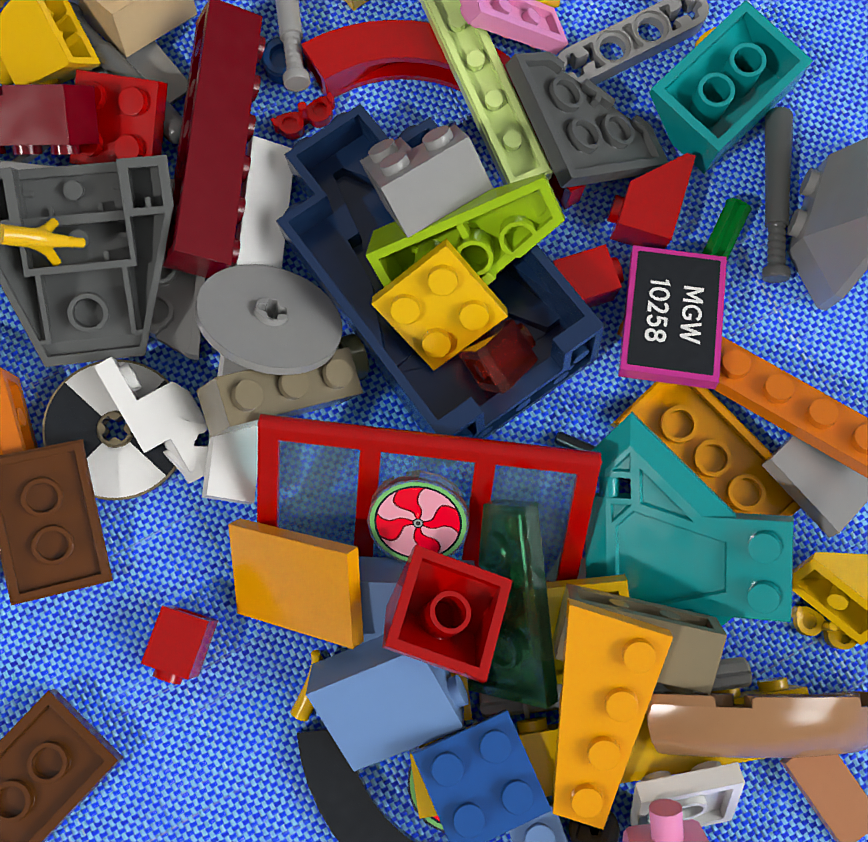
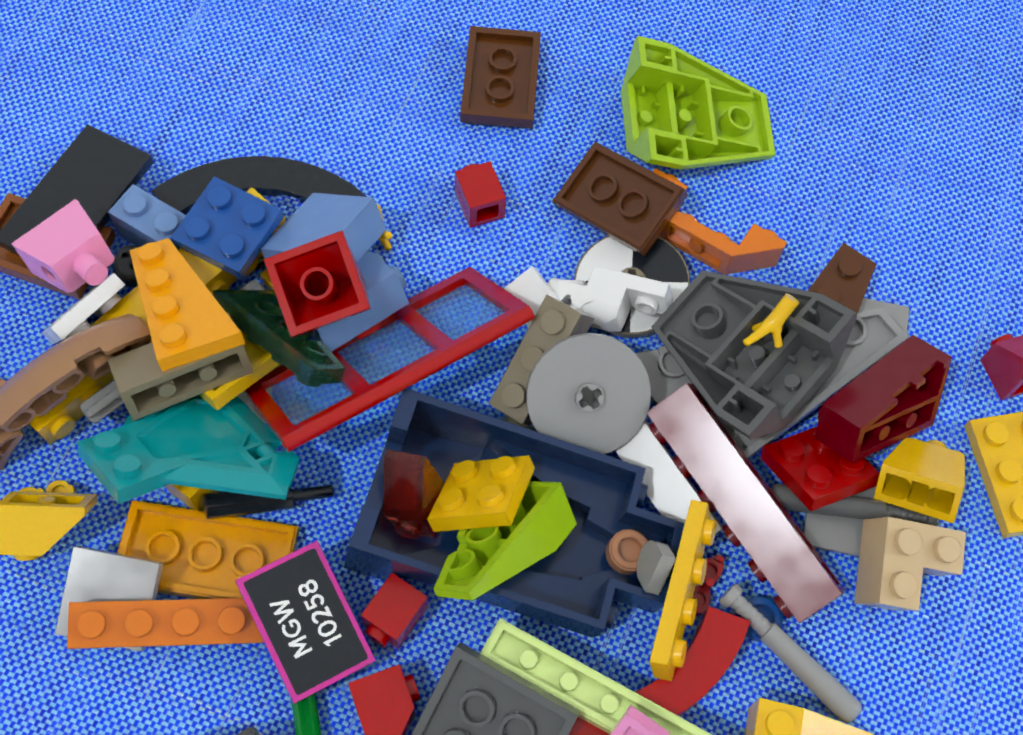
camera: 140 degrees right, 15 degrees down
light orange tile [228,518,364,649] -> none
light grey brick [360,124,493,238] -> none
tile [367,470,470,562] -> none
none -> nougat tile [605,529,648,575]
none -> light grey tile [637,540,676,595]
none -> yellow plate [649,500,716,681]

